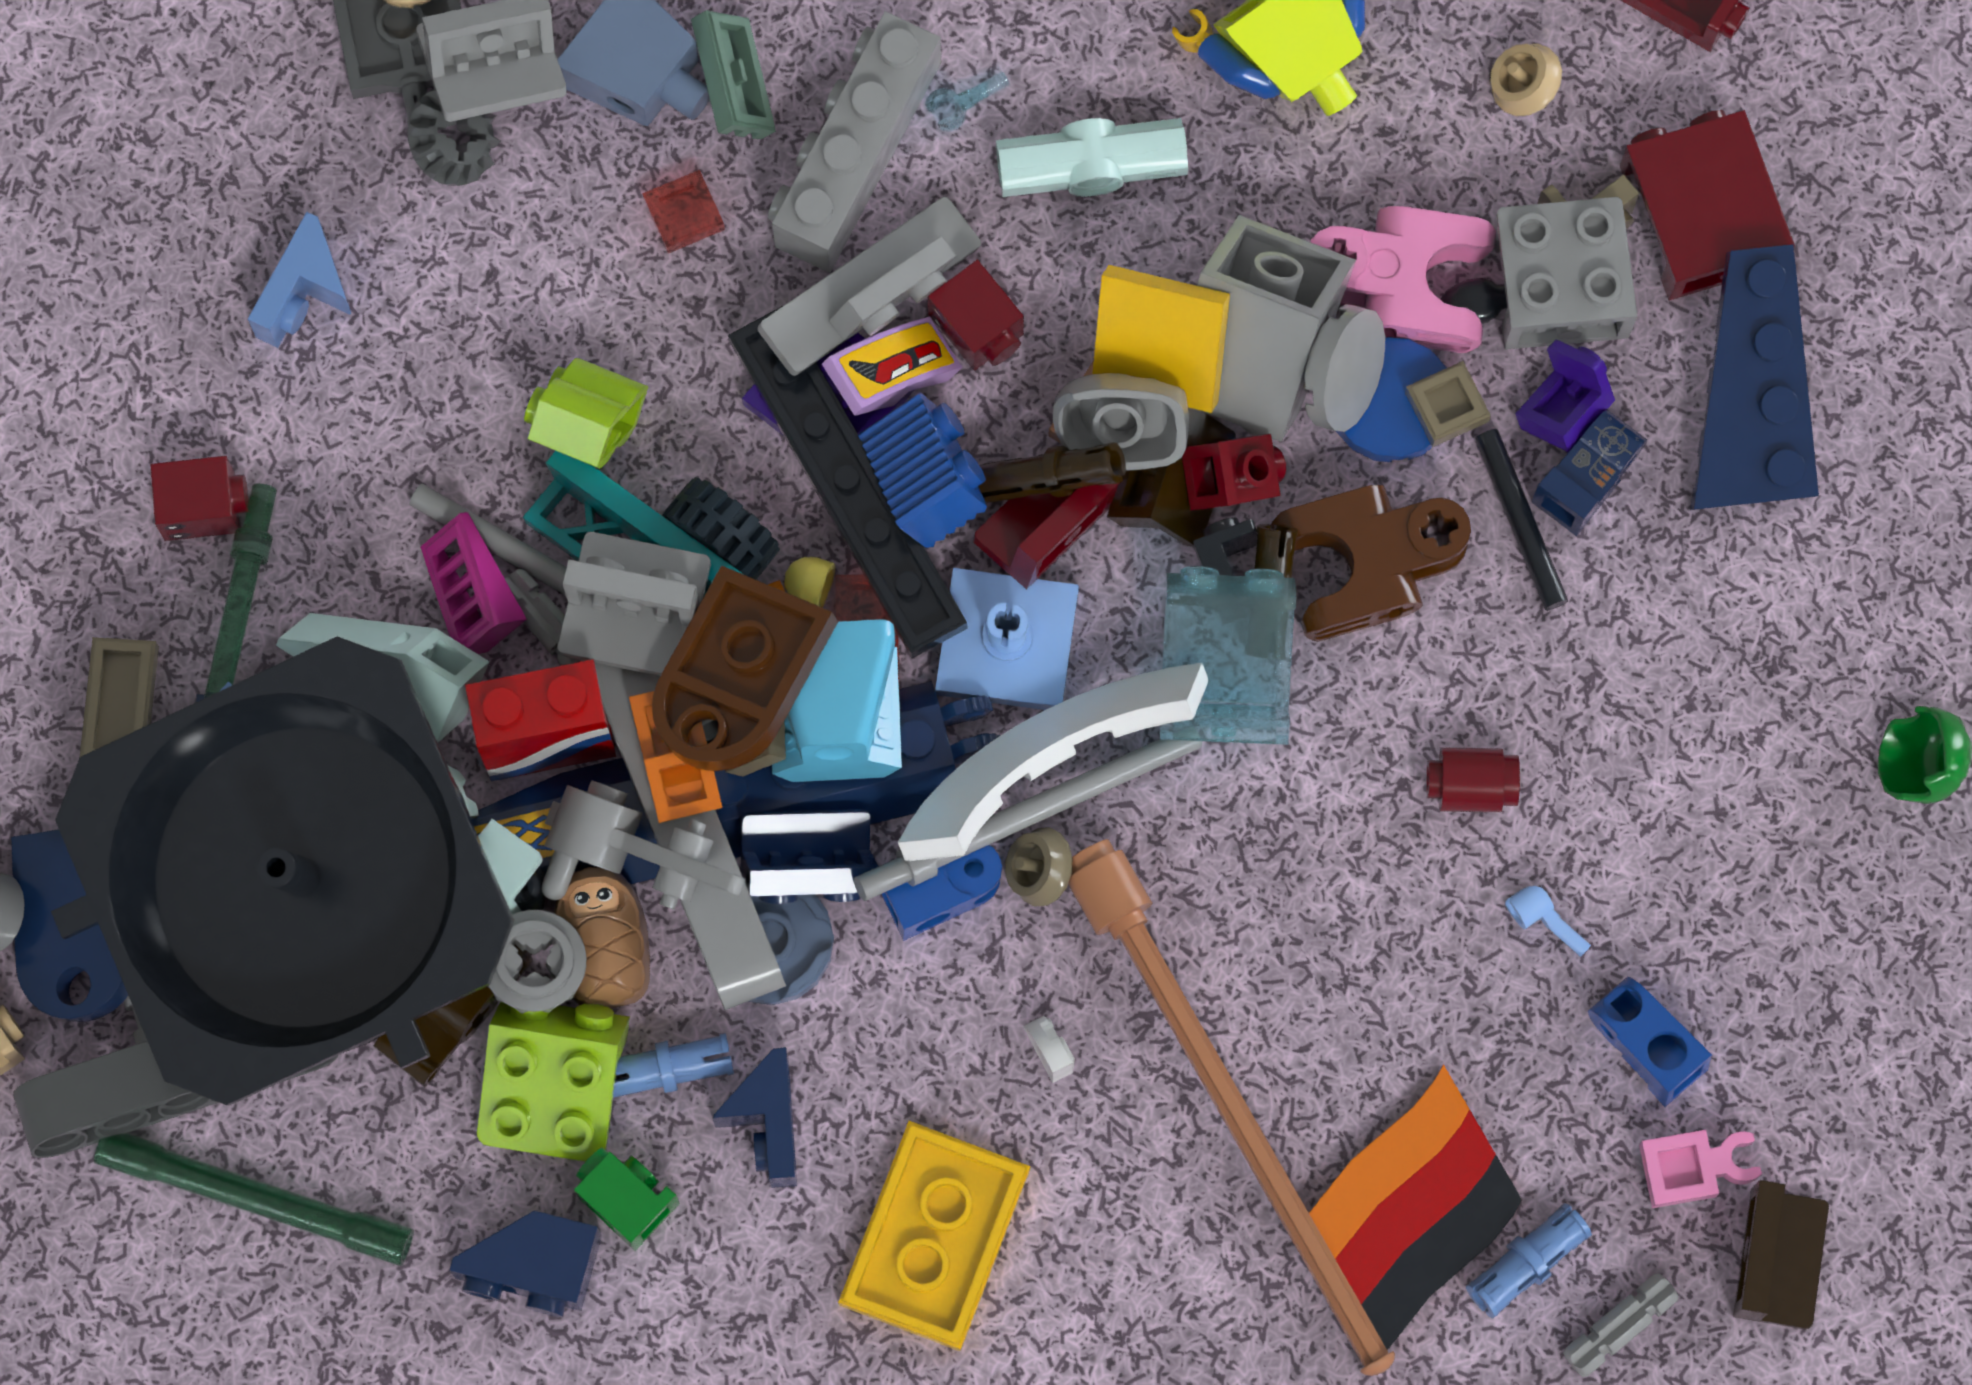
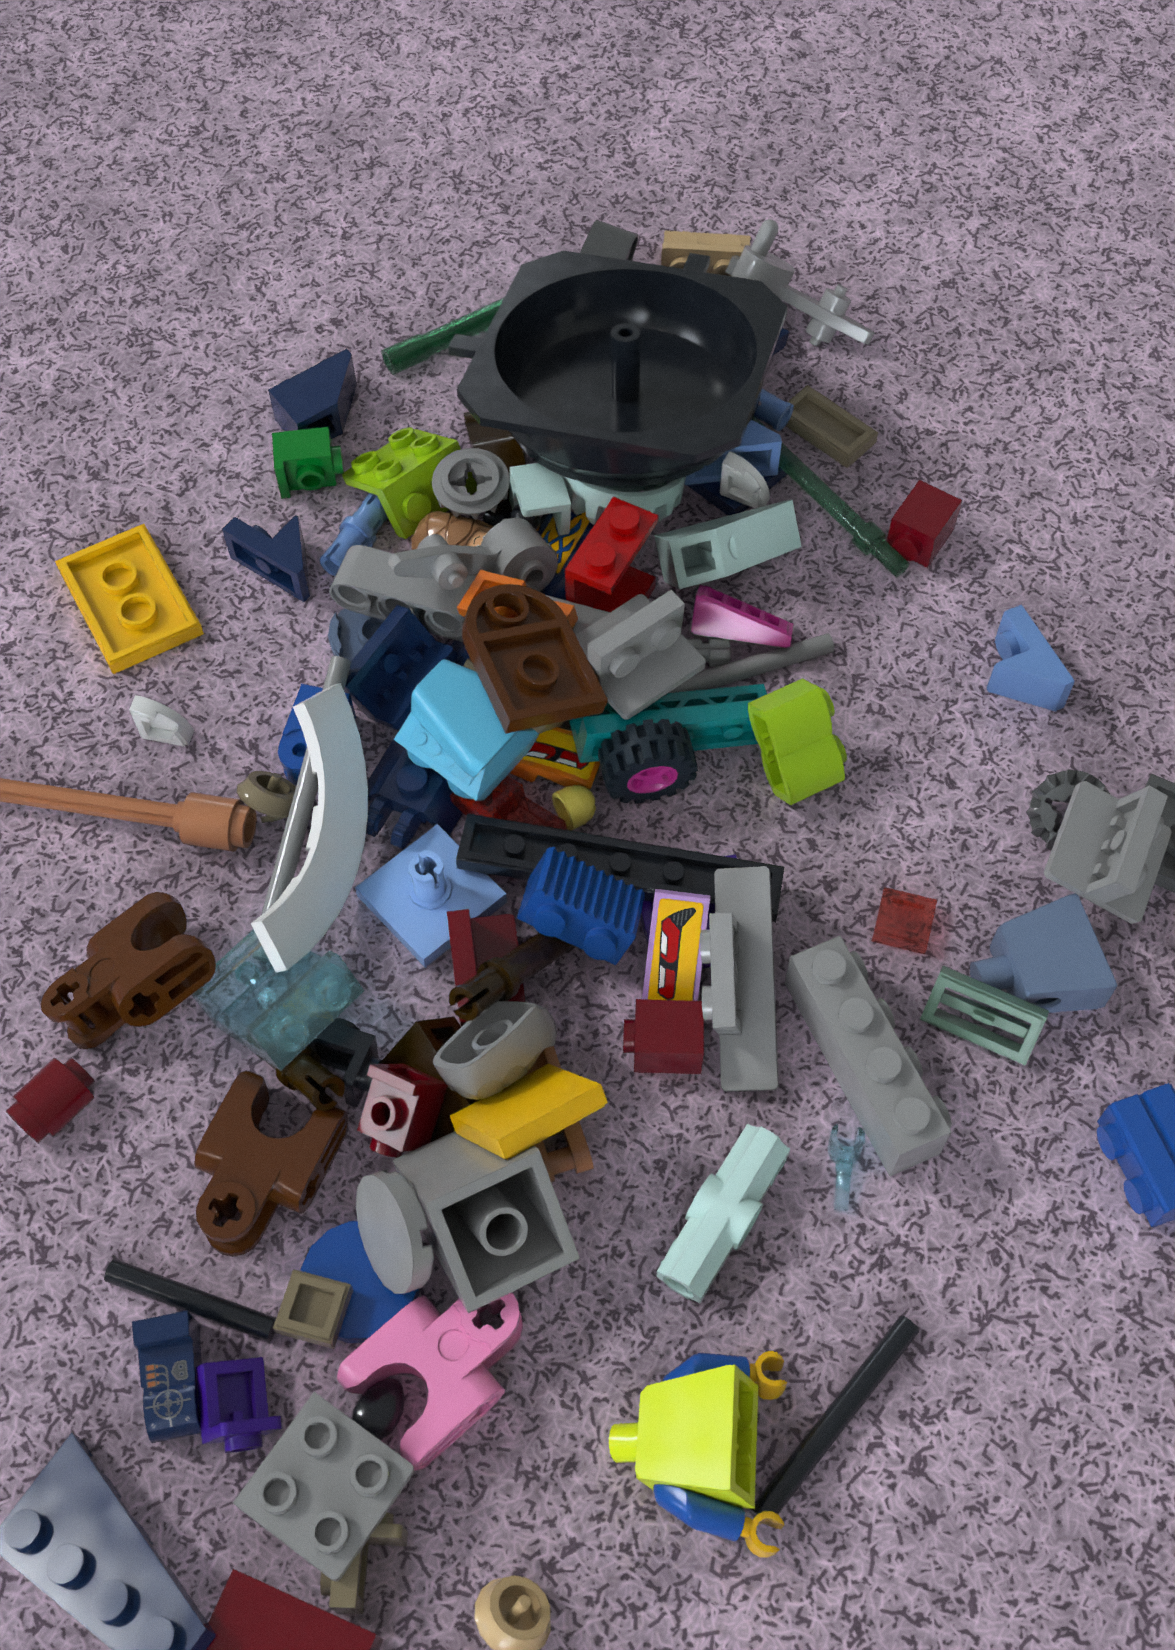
camera: 130 degrees right, 15 degrees down
none -> reddish brown piece [40,892,216,1049]

